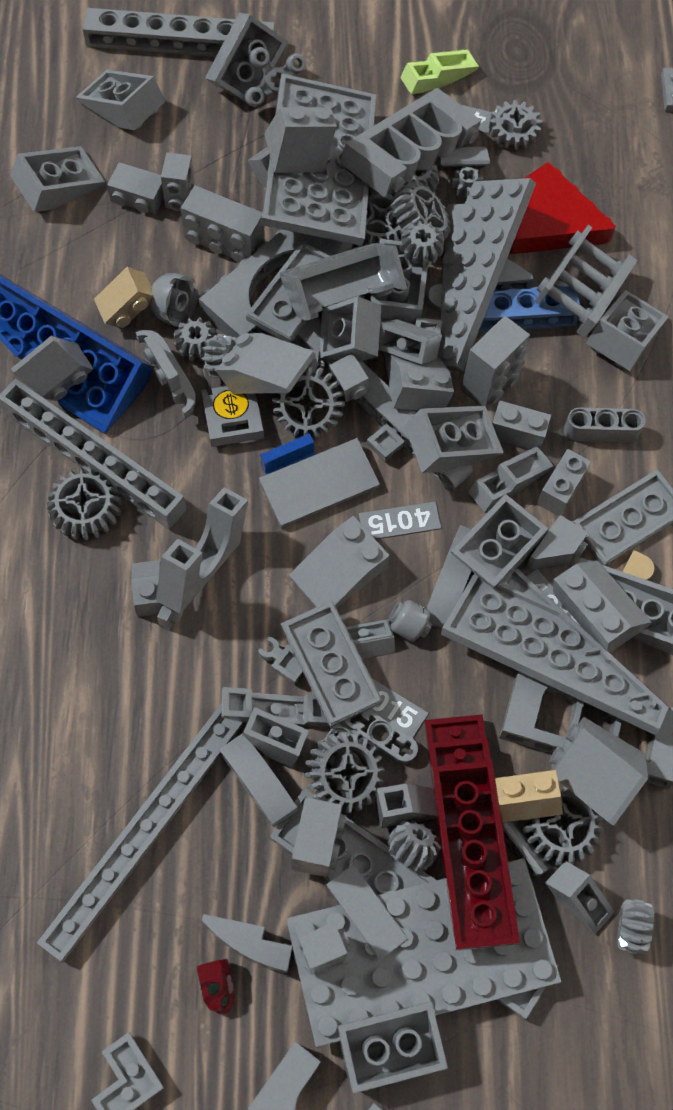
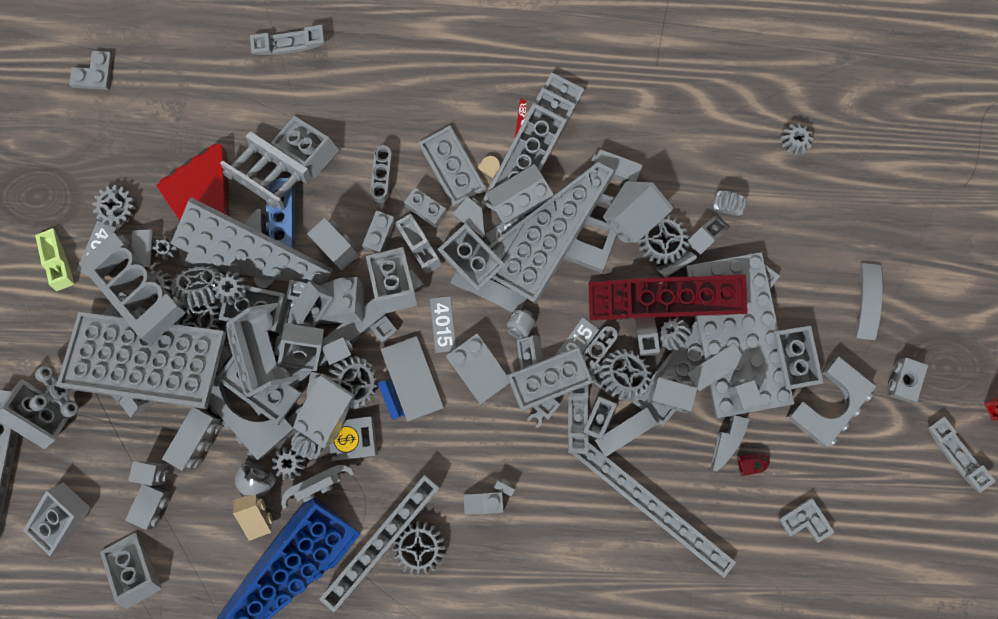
camera: 80 degrees left, 15 degrees up
light grey slope [11,336,93,401] -> none
light grey arch [156,487,248,614] -> none
light grey slope [265,107,337,173] -> none
tan brick [495,770,563,823] -> none

